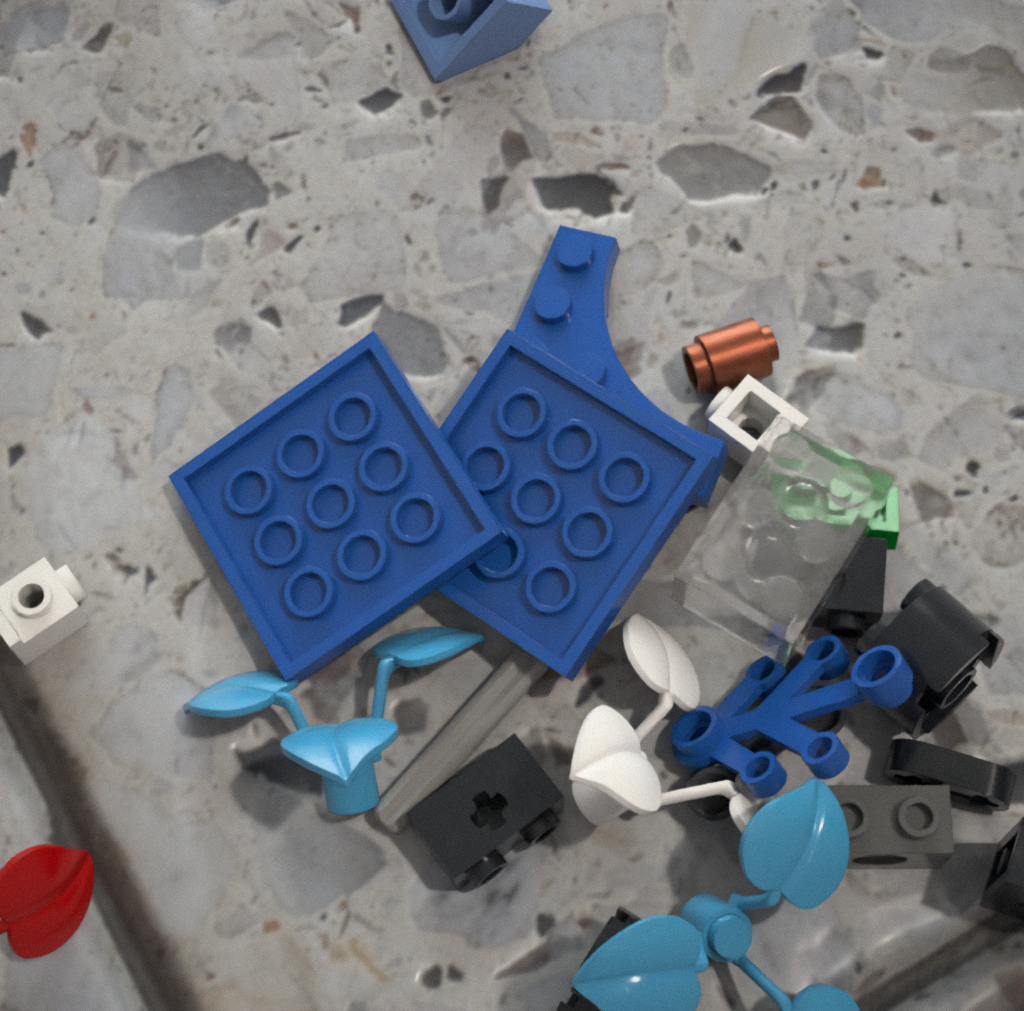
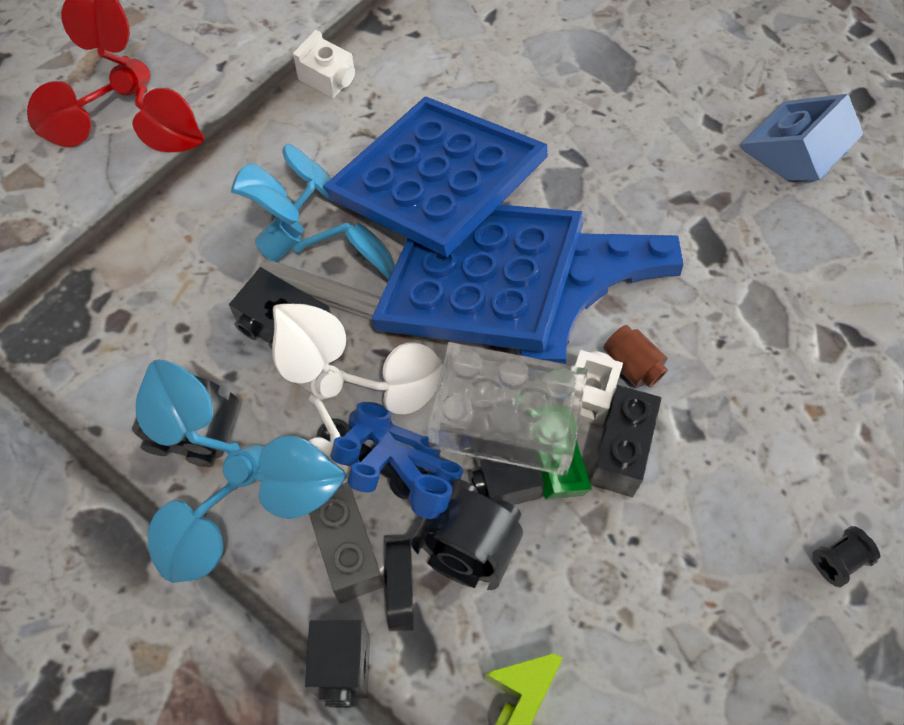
camera: 65 degrees right, 5 degrees down
none -> black brick [590,385,662,497]

